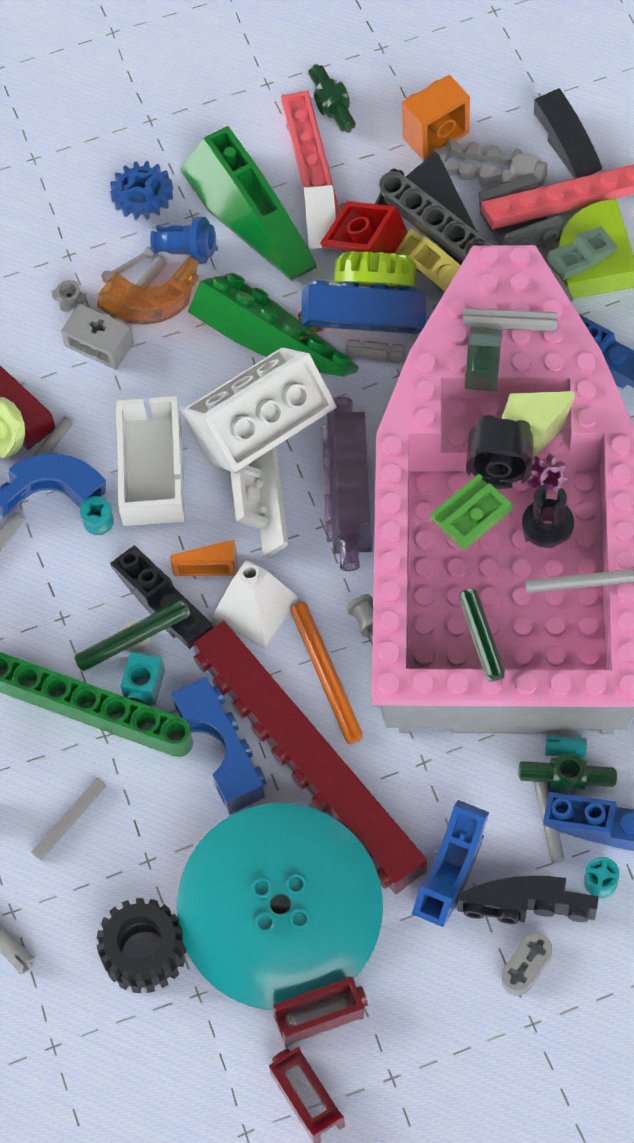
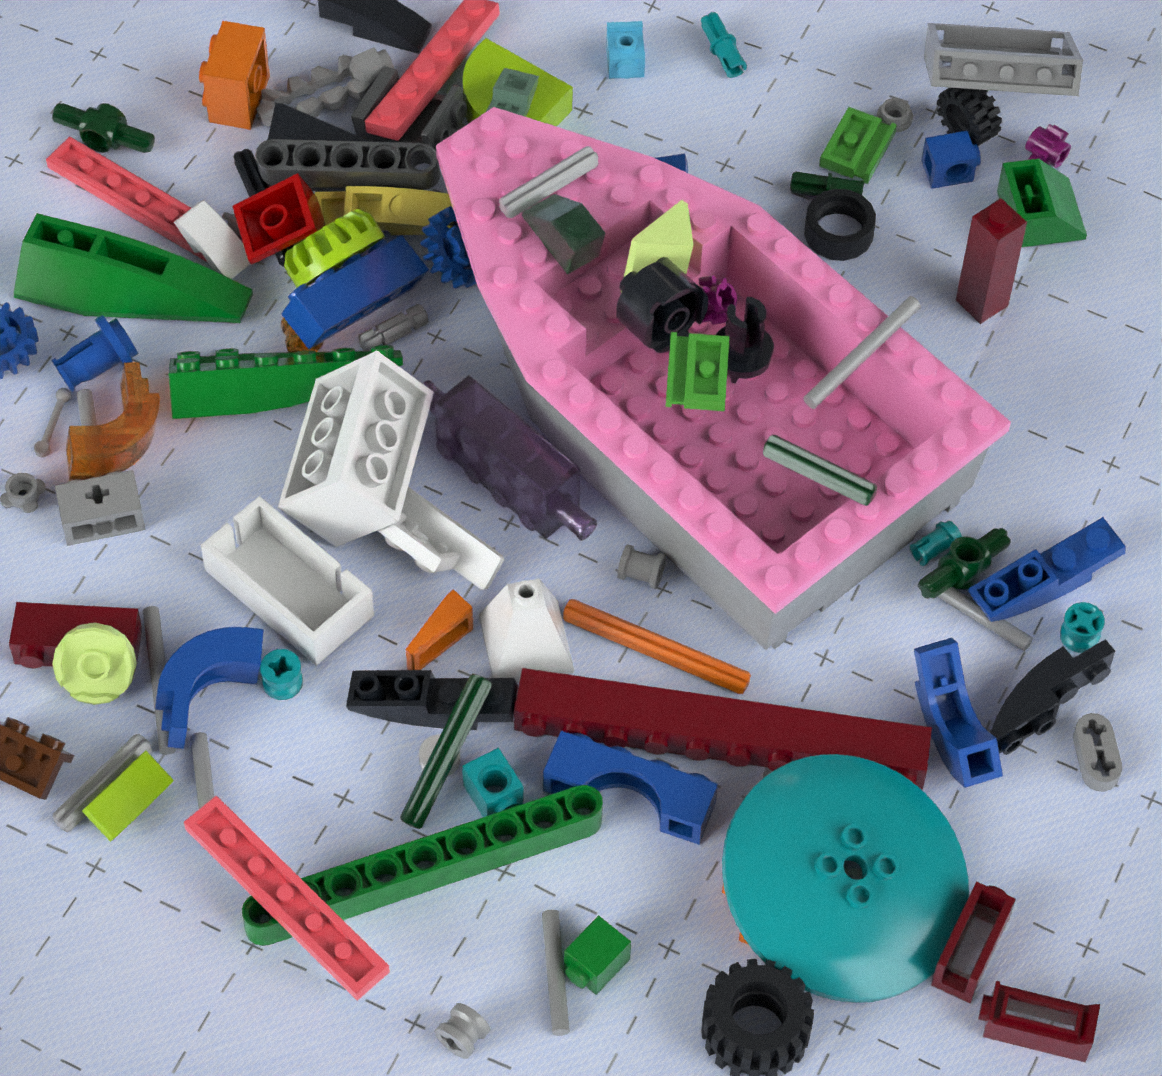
camera: 50 degrees left, 5 degrees down
none -> green brick [564,915,631,995]

